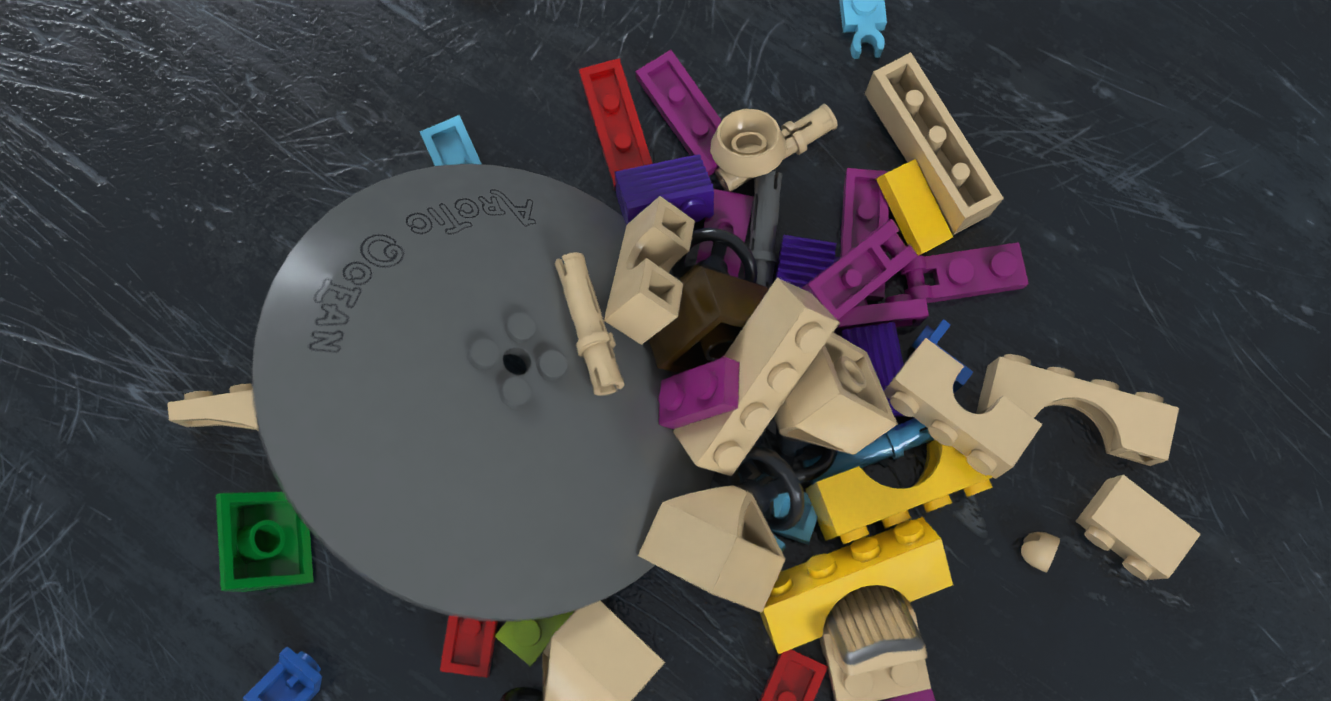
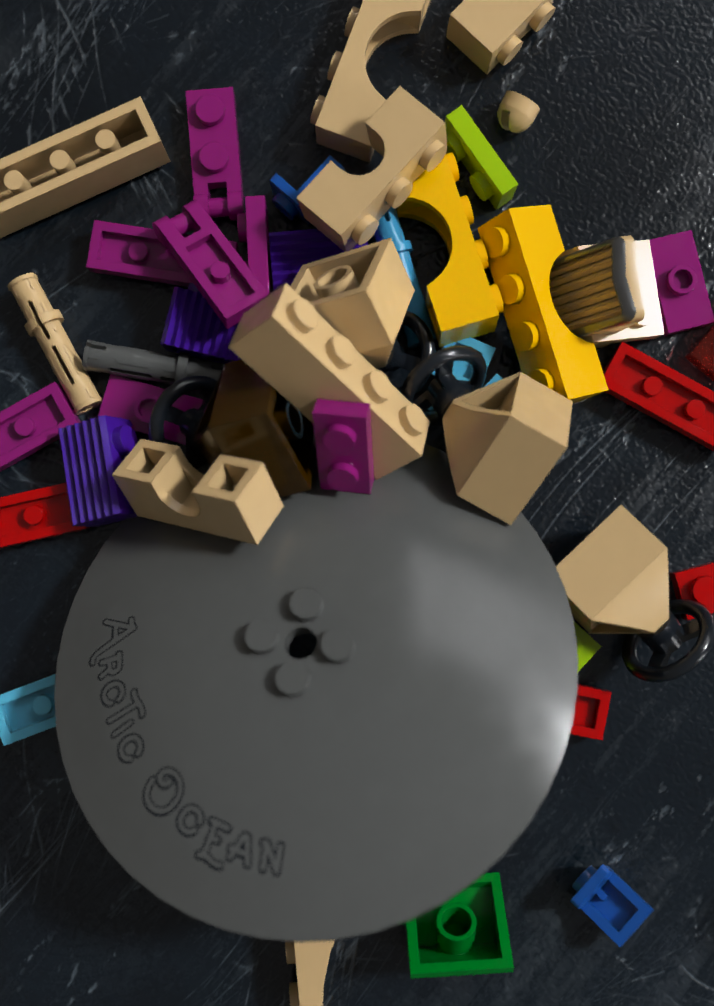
camera: 90 degrees left, 10 degrees up
tan pin [555,252,625,395] -> none
tan hat [710,109,786,177] -> none
yellow tile [876,159,953,255] -> none
none -> lime plate [445,105,518,210]

